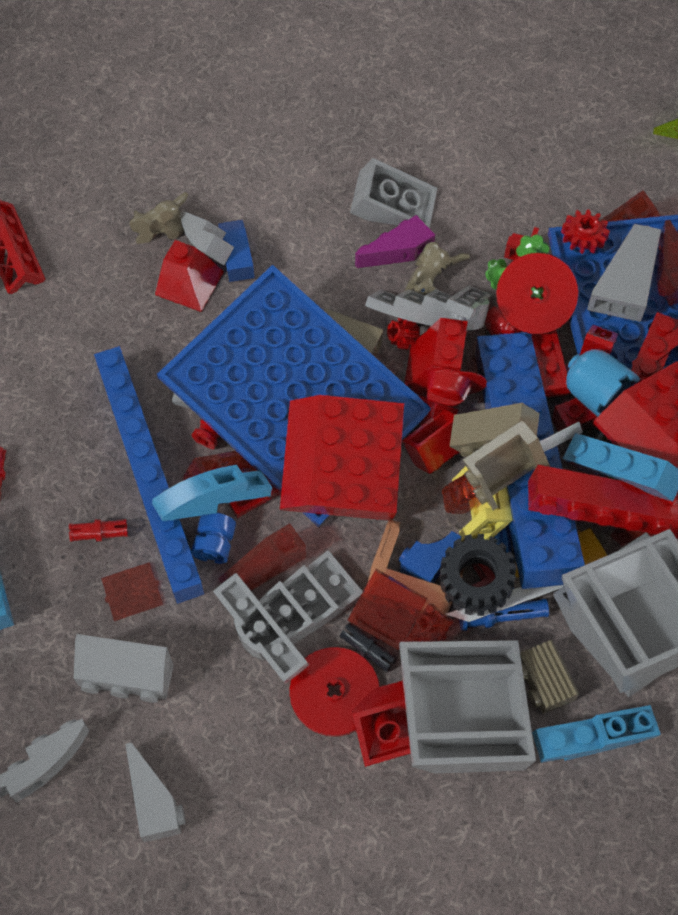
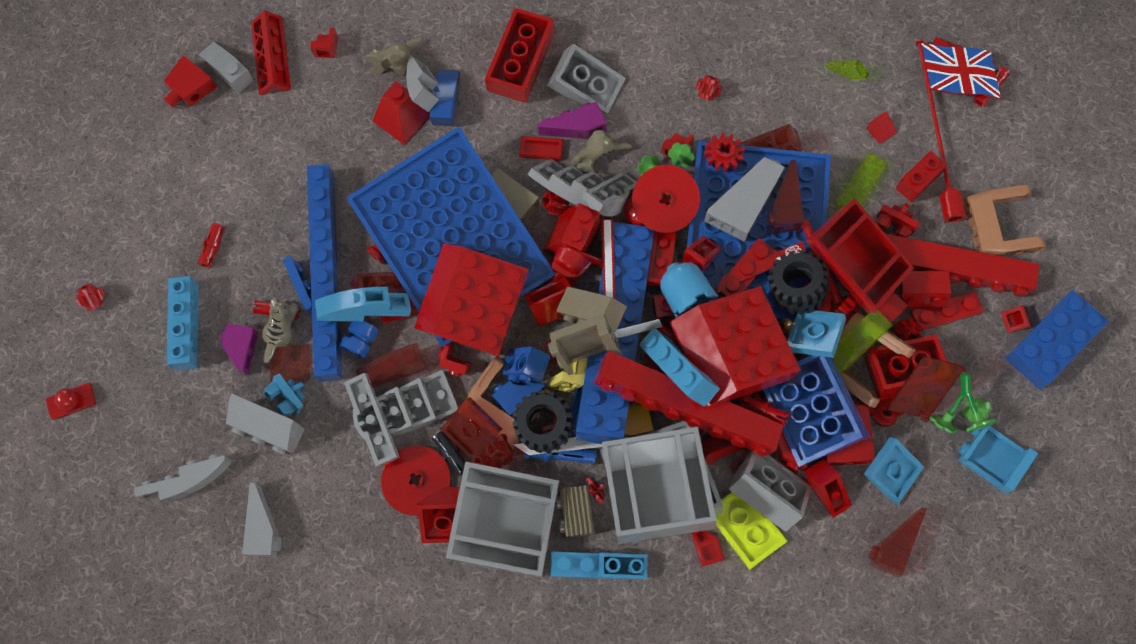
camera: 20 degrees right, 10 degrees up
none -> magenta slope [221,324,259,375]
none -> dark tan animal [262,298,298,363]
none -> dark azure hips [263,374,305,417]
none -> blue hinge [283,256,312,315]
none -> red panel [310,27,338,58]
none -> red bracket [438,343,472,376]
none -> red brick [485,7,555,103]
none -> blue brick [501,346,551,385]
none -> red tile [519,136,564,161]
none -> red plant [586,477,605,503]
none -> sticker [602,219,615,299]
none -> red gear [695,75,723,101]

